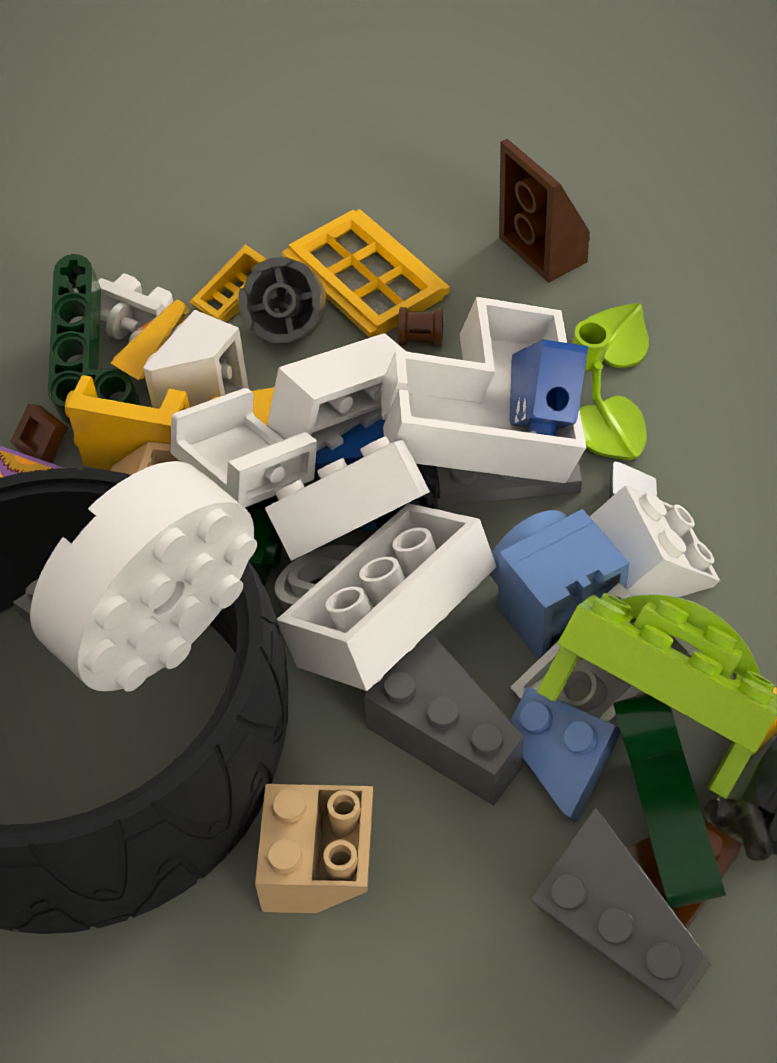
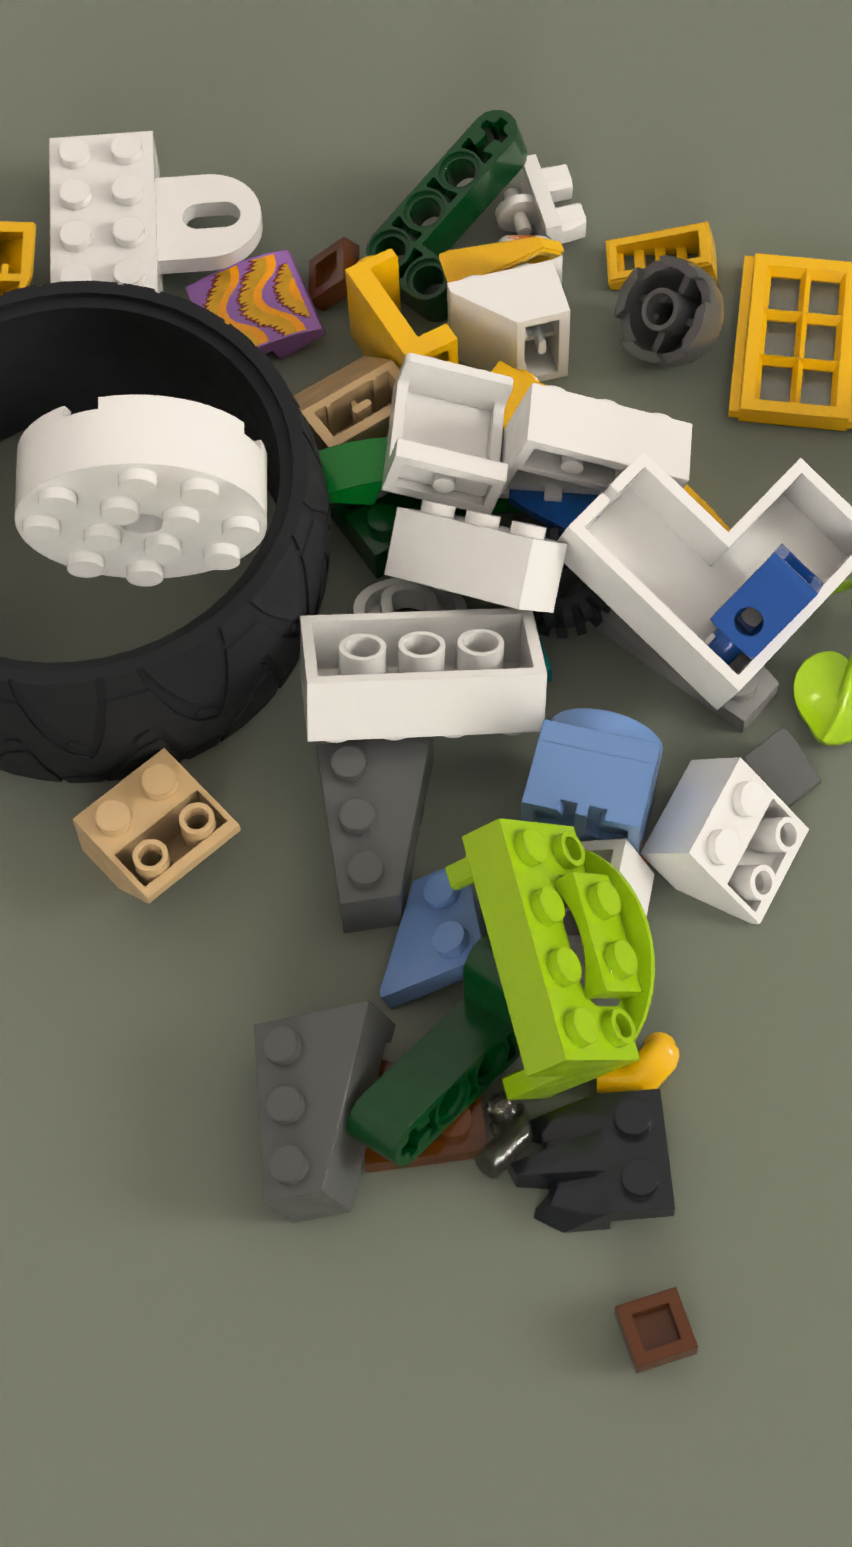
camera: 45 degrees right, 10 degrees up
reddish brown bush [398,307,443,347] -> none

